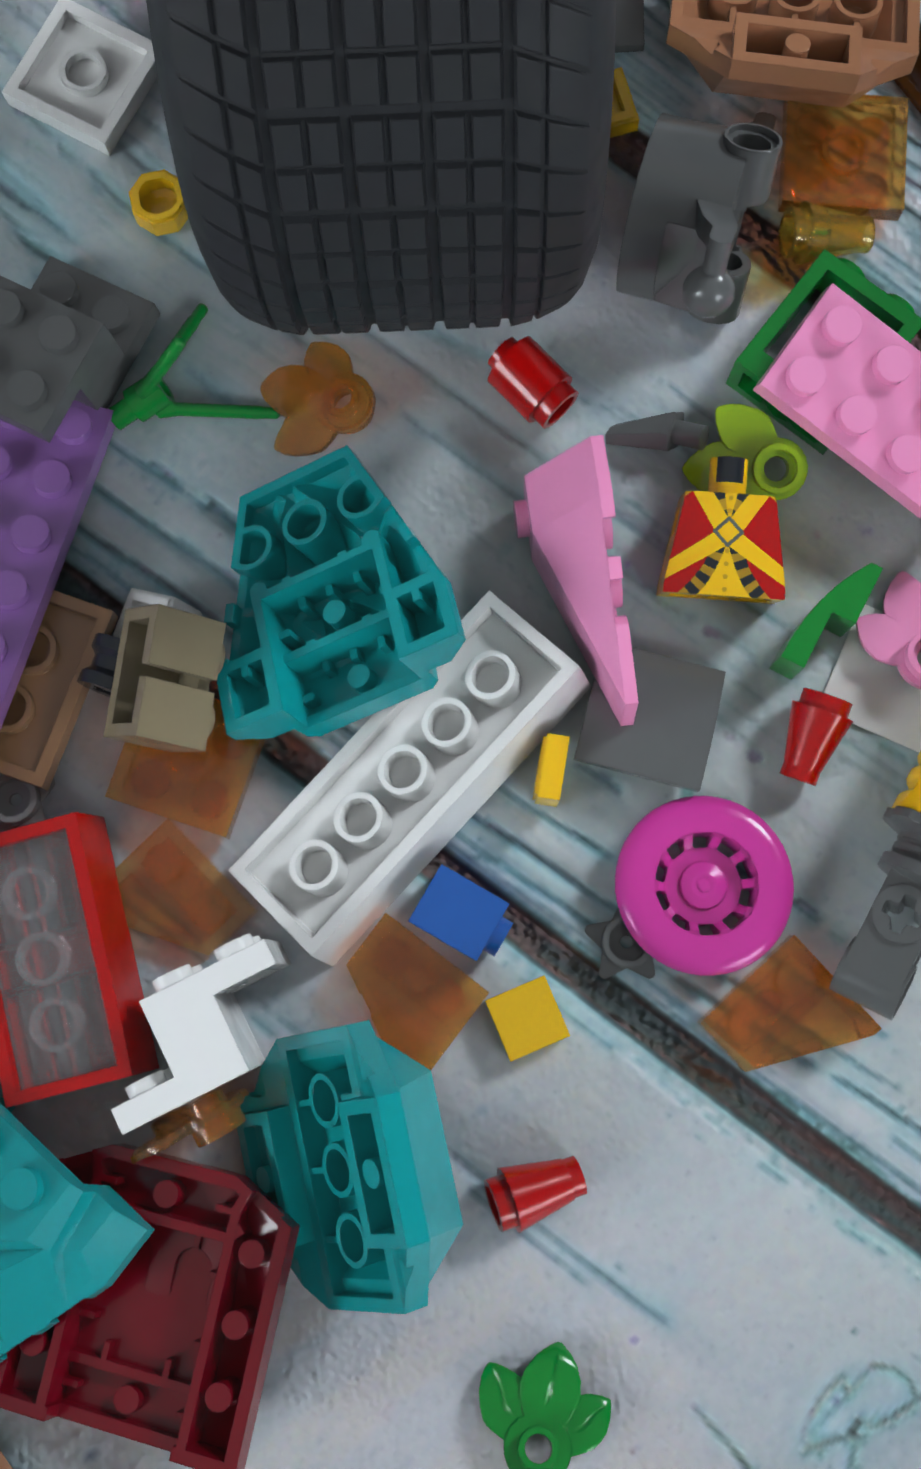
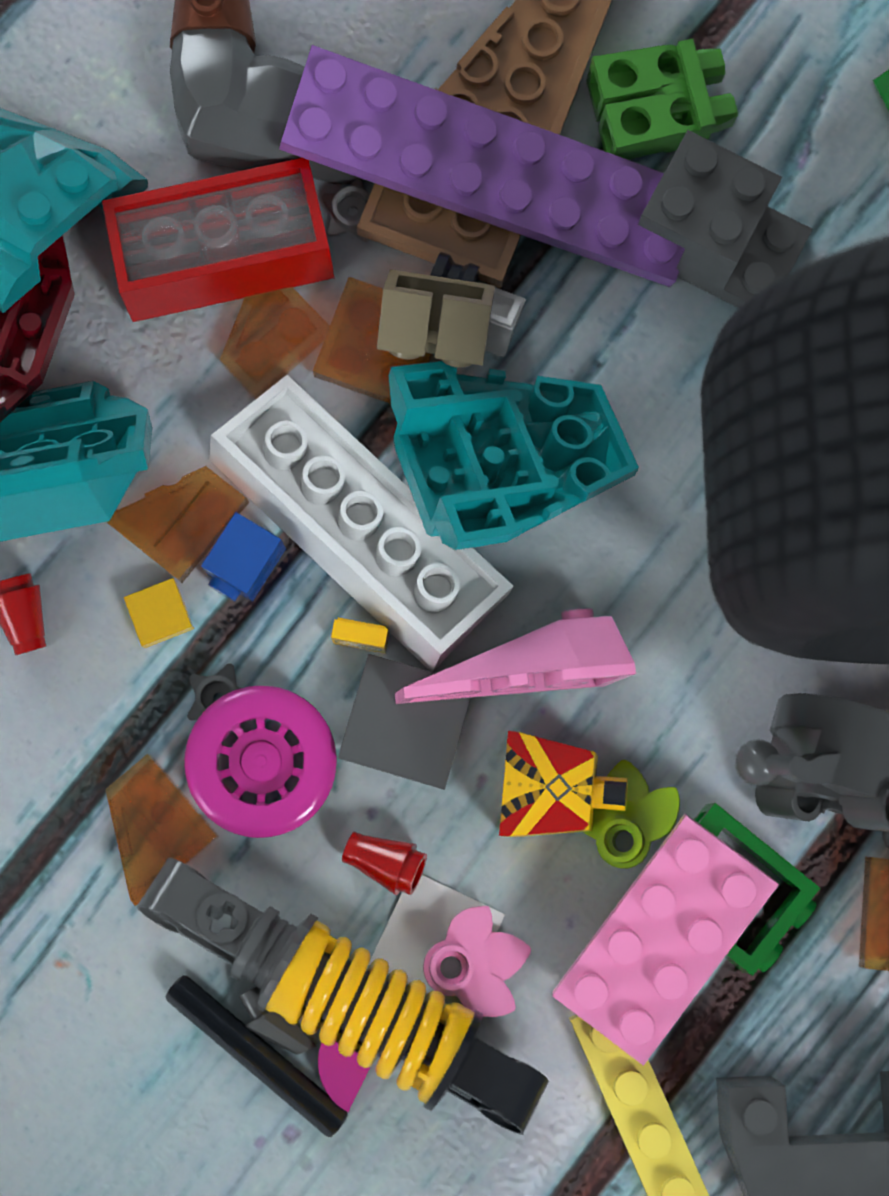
camera: 85 degrees right, 0 degrees up
green plant [108,303,281,430] -> none
white bracket [111,933,291,1135] -> none
clear orange plate [130,1087,249,1165] -> none
clear orange plate [260,342,376,457] -> none
red brick [487,336,579,429] -> none
dark grey bar [605,412,709,451] -> none
green slope [769,563,883,680] -> none
clear yellow cone [779,201,875,265] -> none

